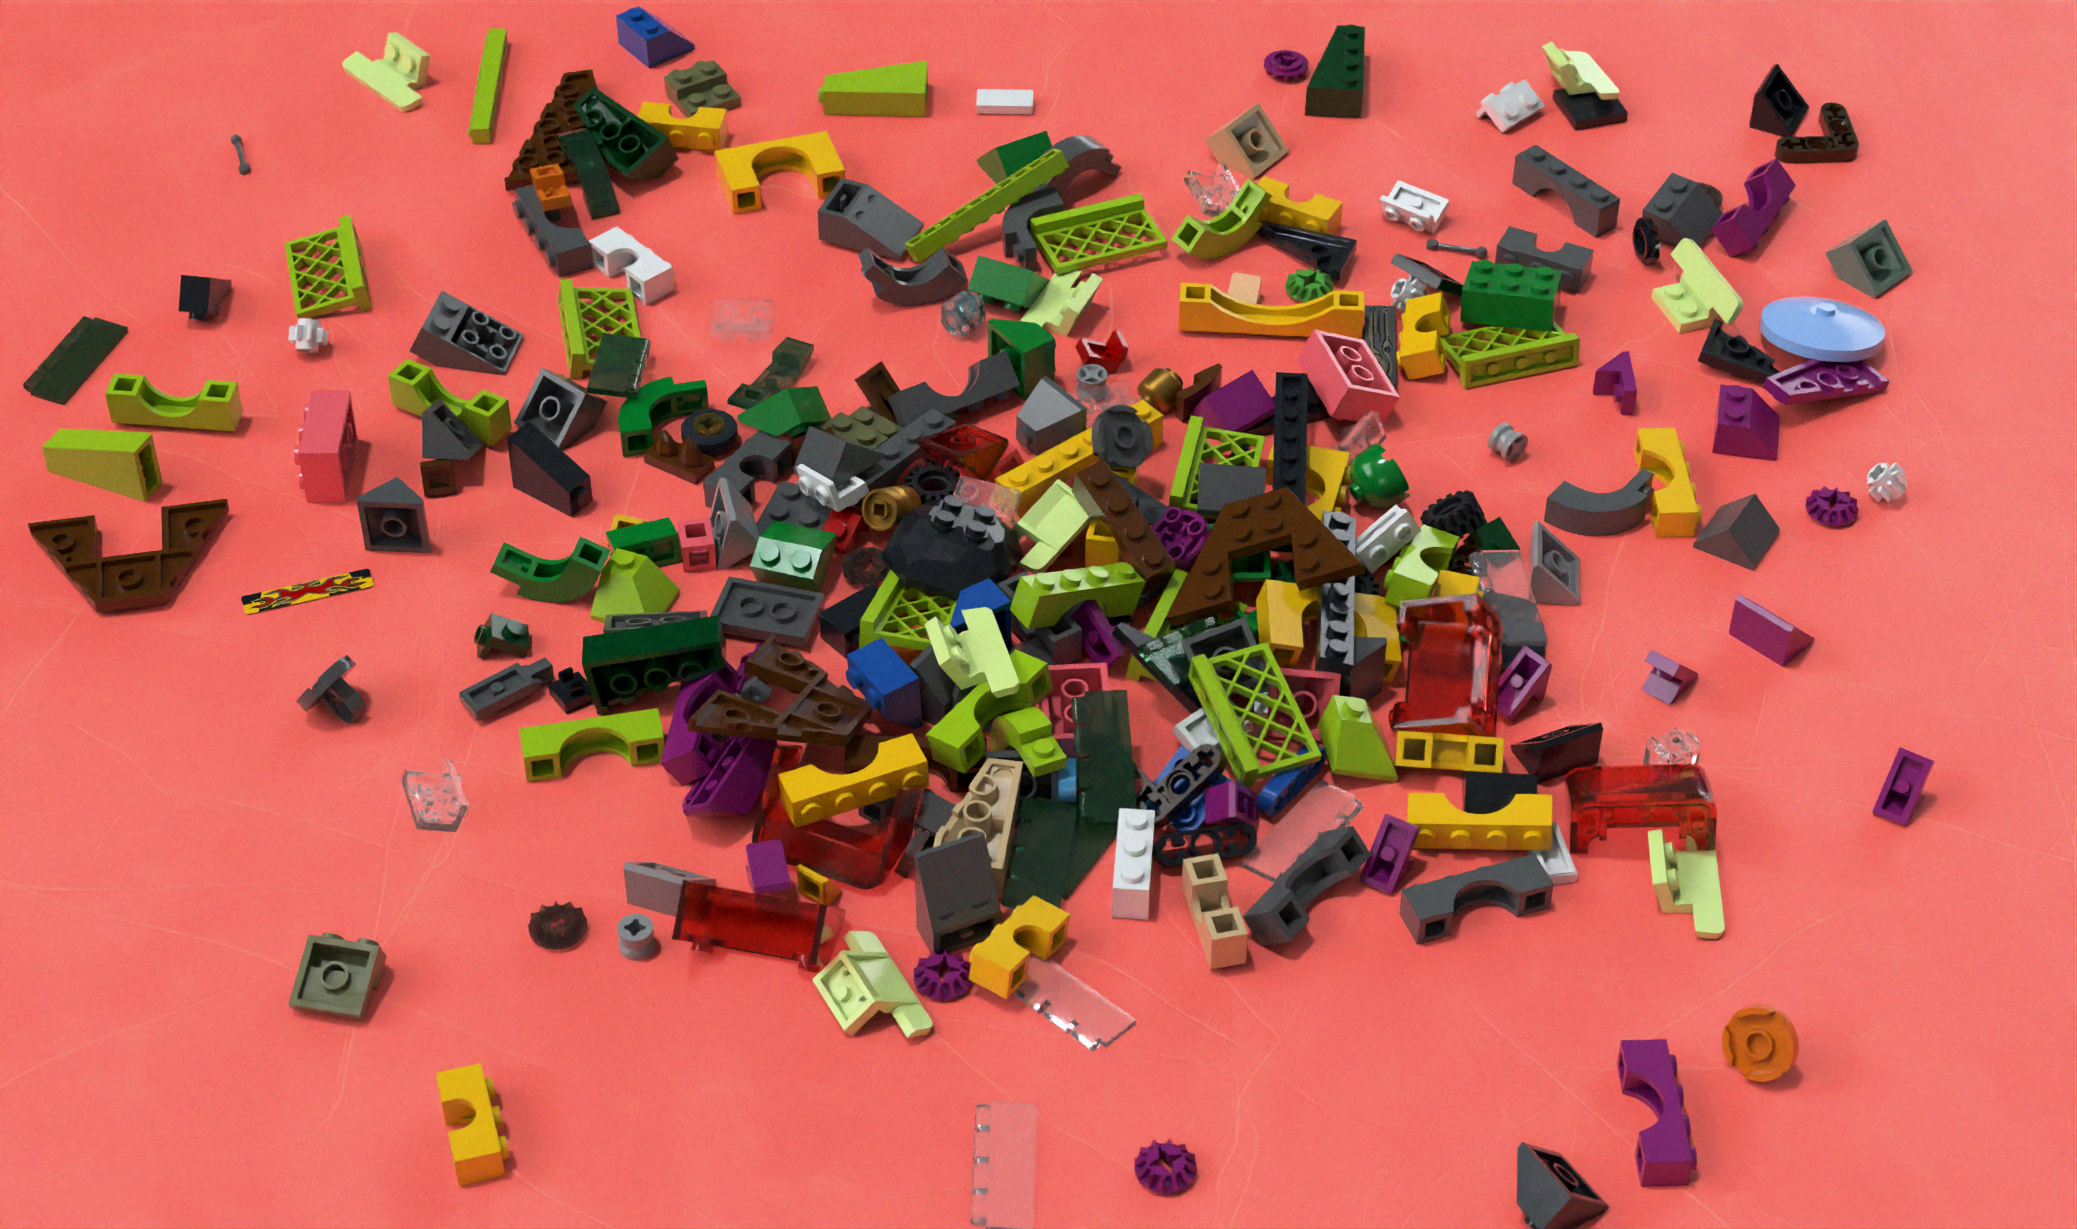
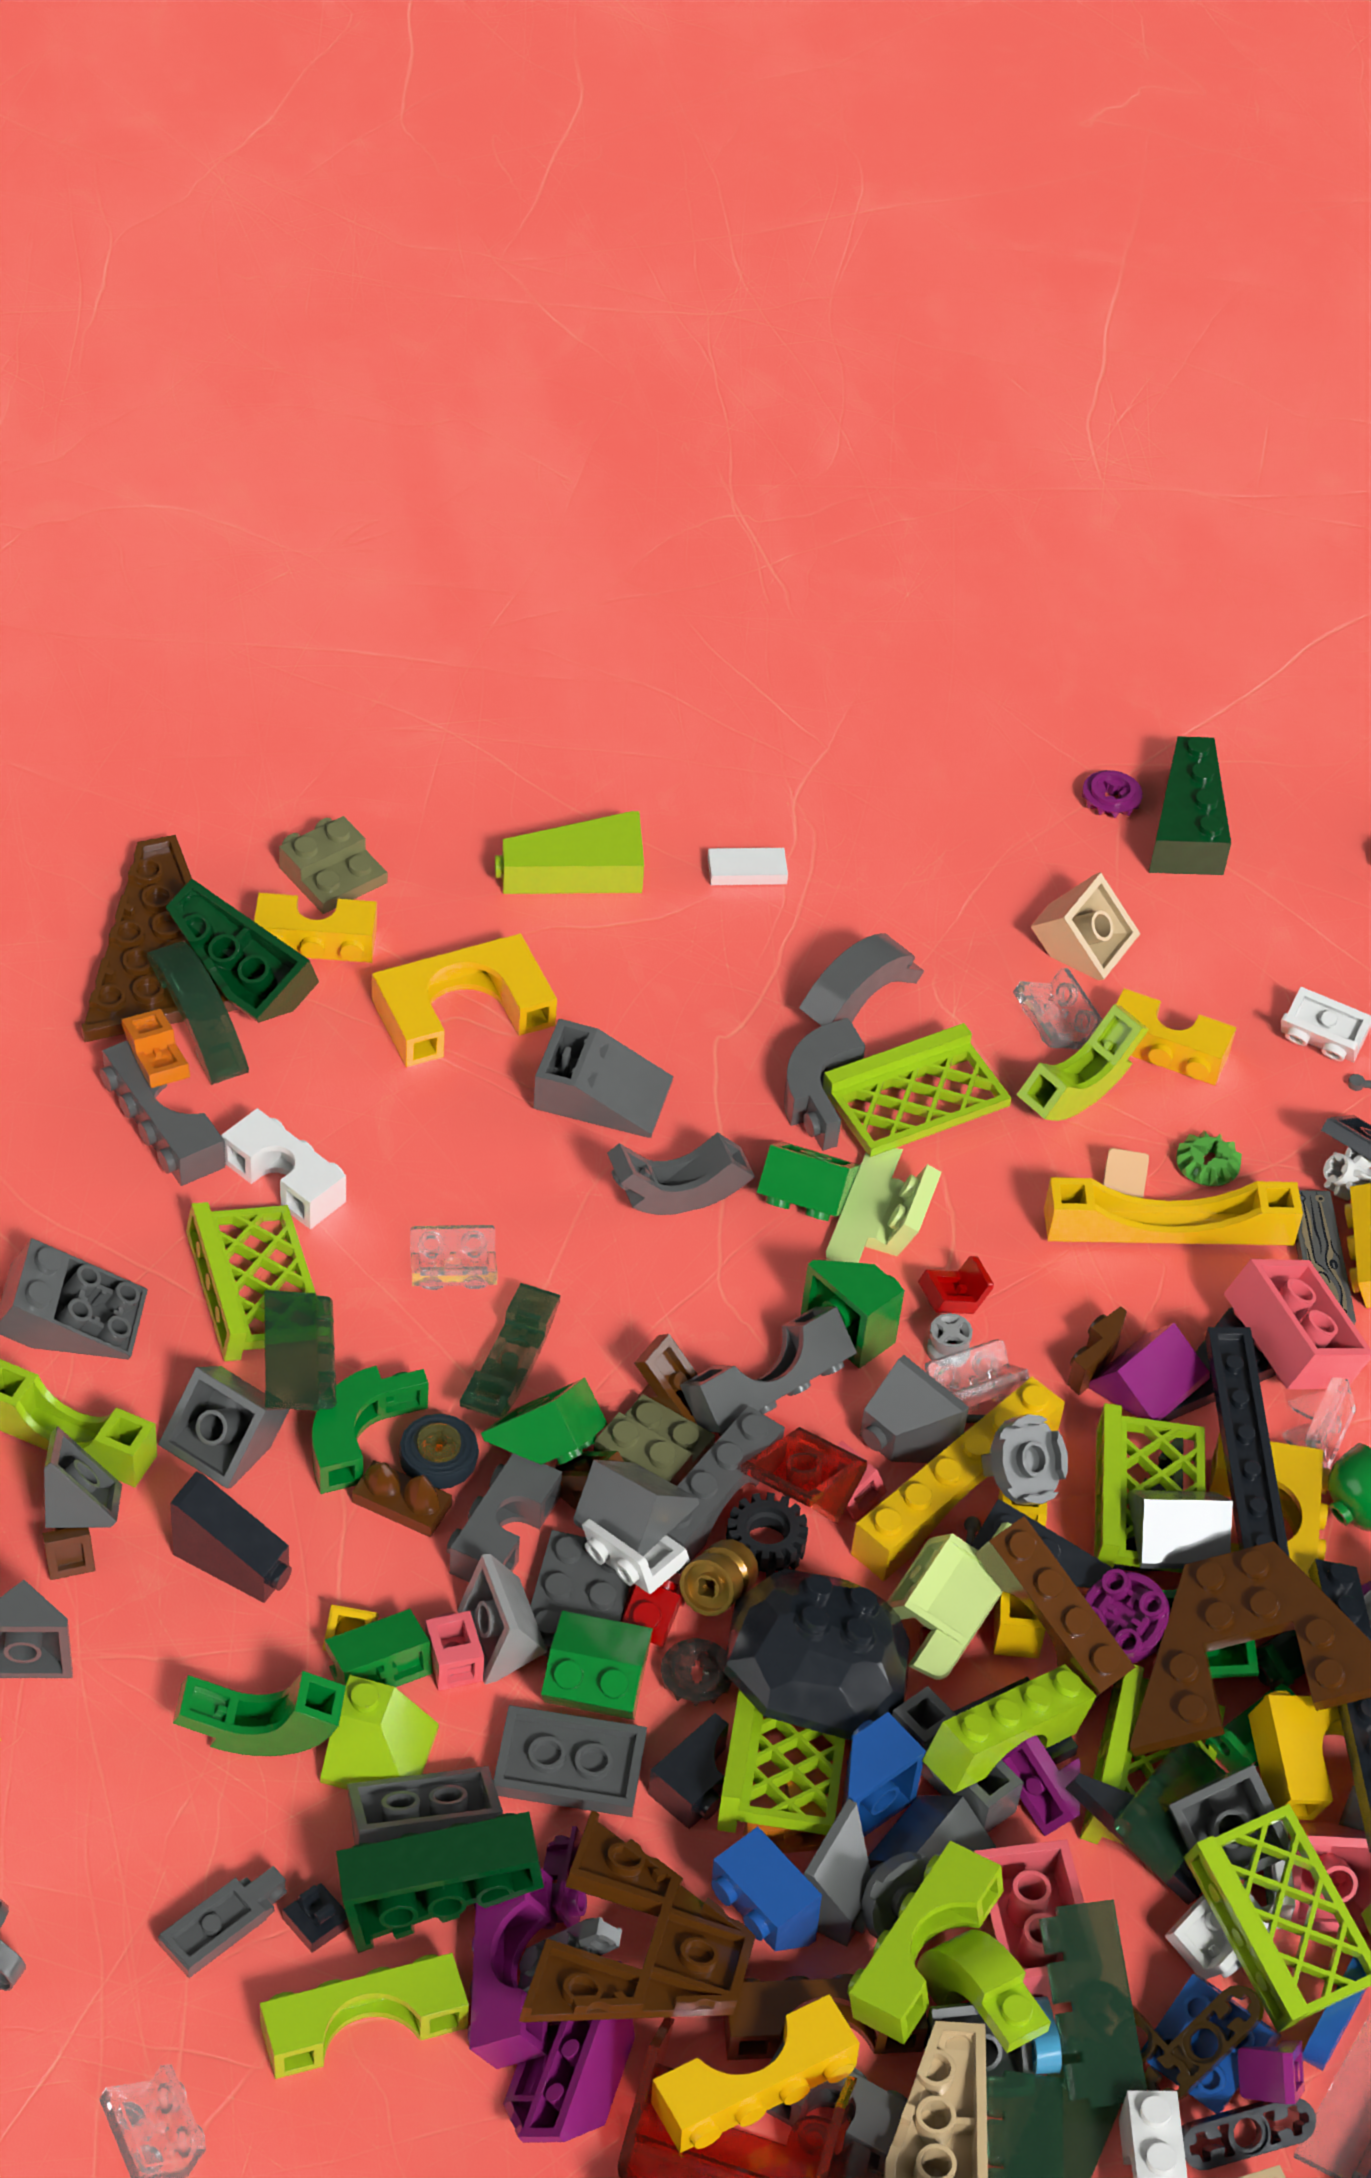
camera: 10 degrees left, 5 degrees up
lime piece [468,28,508,144] -> none
bracket [474,613,529,659] -> none
blue slope [616,6,695,68] -> none
lime piece [904,148,1069,262] -> none
yellowish green plate [924,607,1019,698] -> none
clear light blue head [941,291,986,336] -> none
clear bracket [953,476,1021,529] -> none
green slope [976,130,1052,184] -> none
pearl gold head [1137,368,1183,414] -> none
black wing [1255,220,1357,281] -> none

